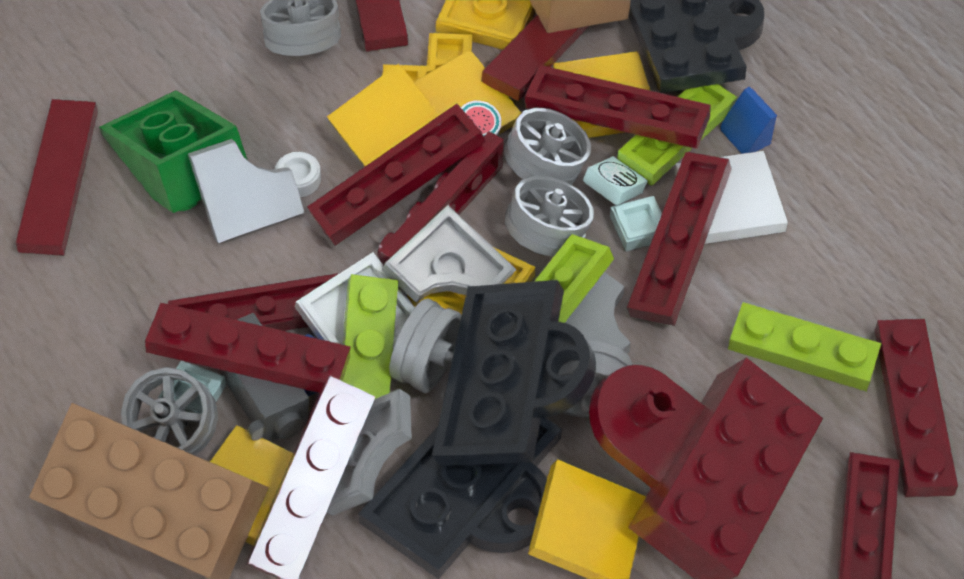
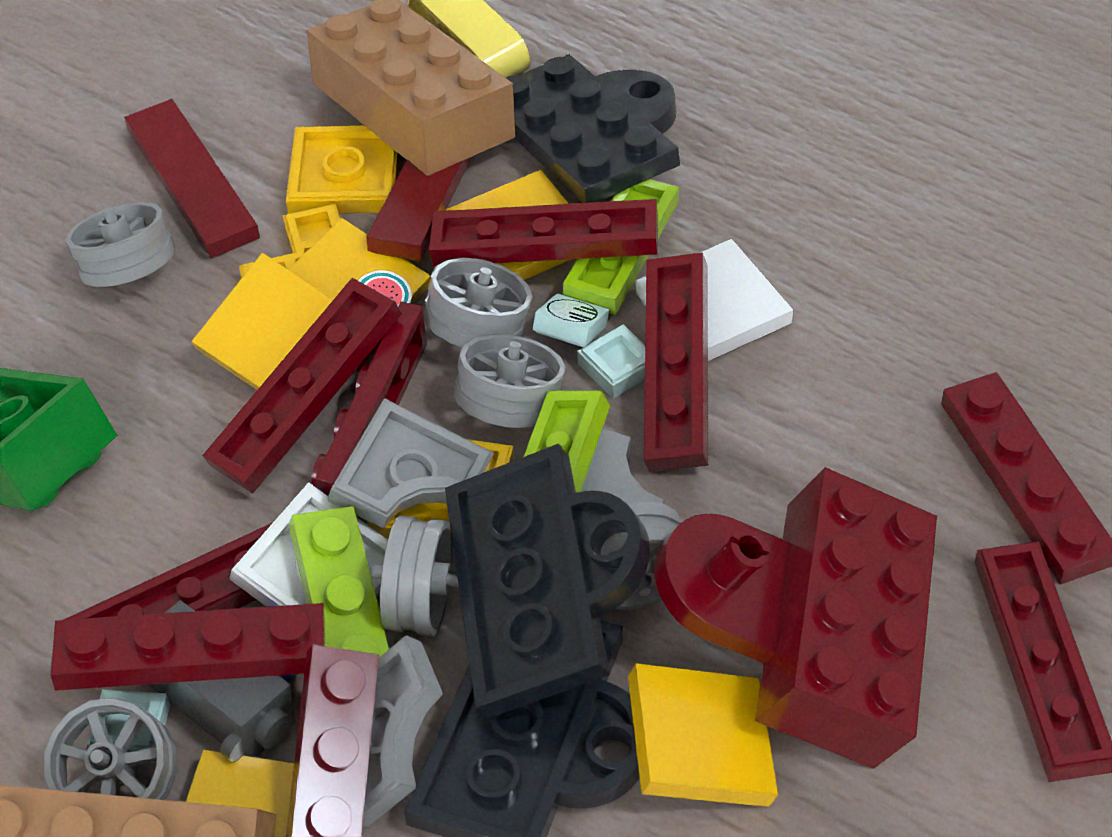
camera: 15 degrees left, 5 degrees down
tile [188,139,305,243] -> none
white tile [275,152,321,197] -> none
blue slope [720,86,777,154] -> none
lime plate [728,302,881,392] -> none

